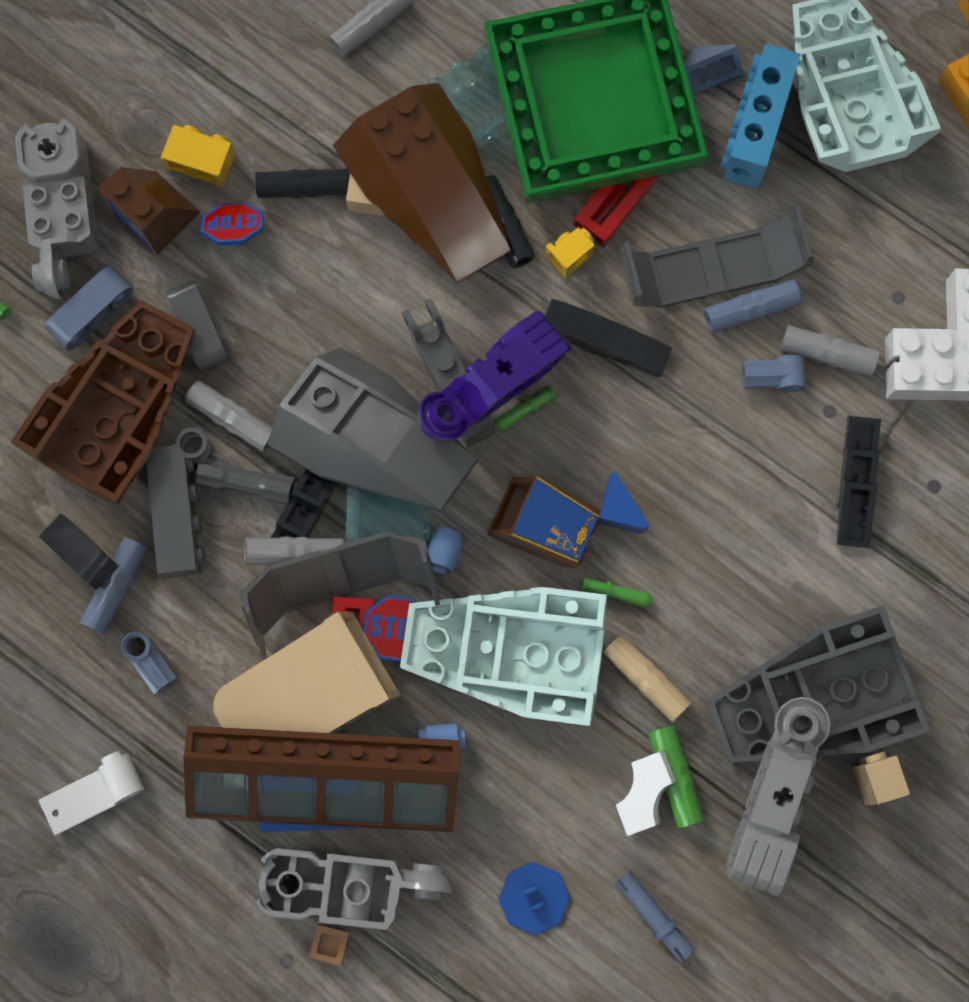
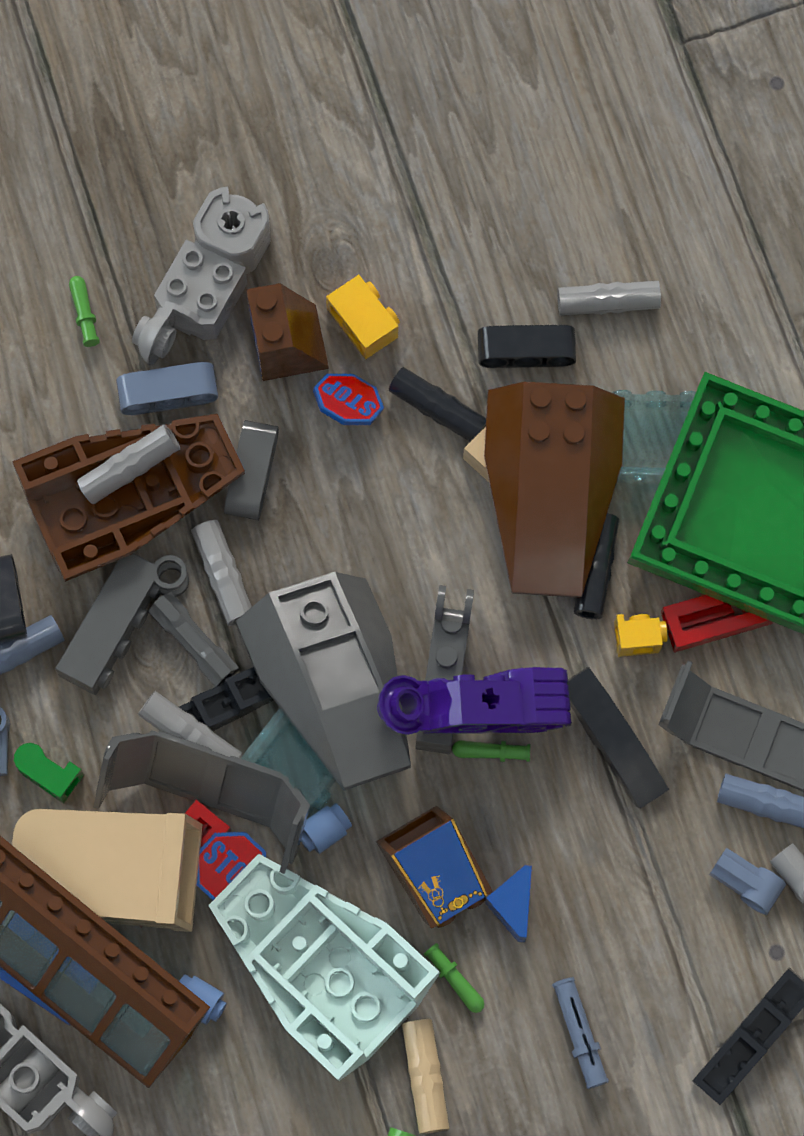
camera: 30 degrees right, 5 degrees down
none -> green leg [14,743,84,804]
none -> light grey axle [77,425,180,504]
none -> black beam [477,325,576,368]
none -> sand blue pin [552,977,609,1089]

